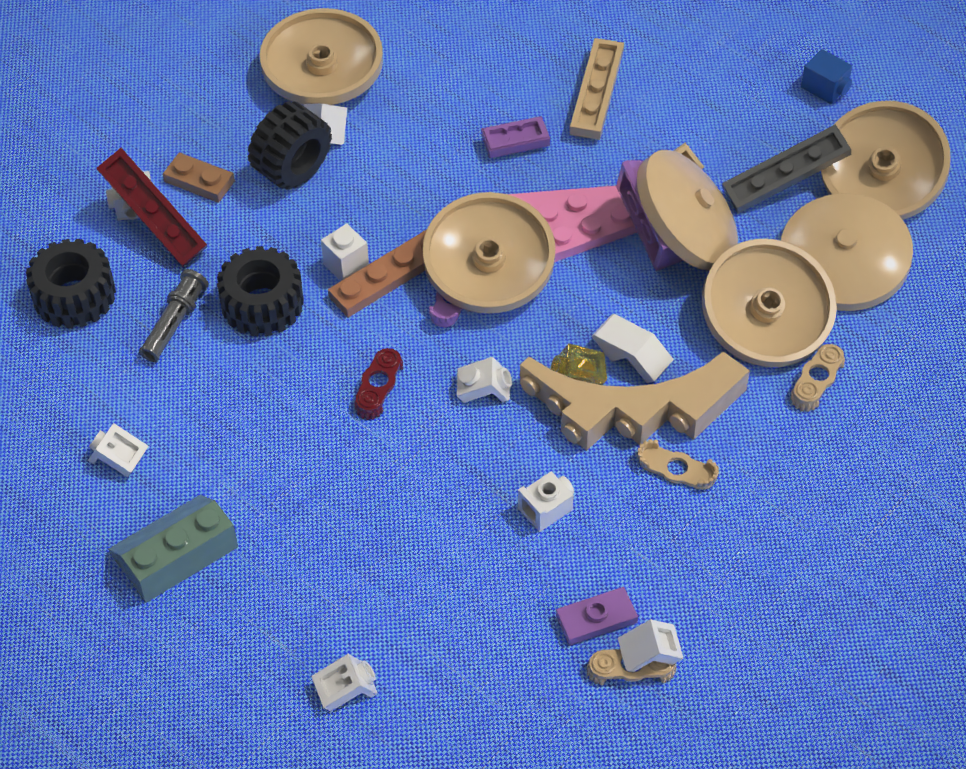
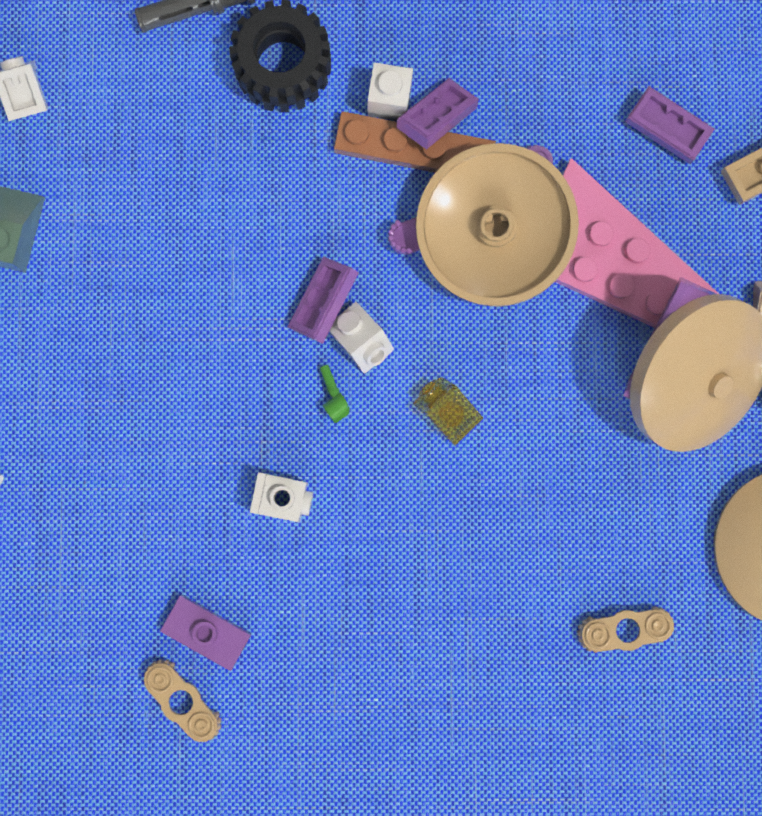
camera: 45 degrees right, 30 degrees up
dark red piece [354,348,403,420] -> none
tan arch [520,352,750,451] -> none
white slope [591,314,674,383] -> none
white panel [618,619,684,672] -> none
tan piece [638,439,719,490] -> none
tan dish [702,239,837,367] -> none
none -> medium lavender plate [288,256,359,344]
none -> bright green hand [320,365,350,423]
none -> medium lavender plate [397,78,479,150]

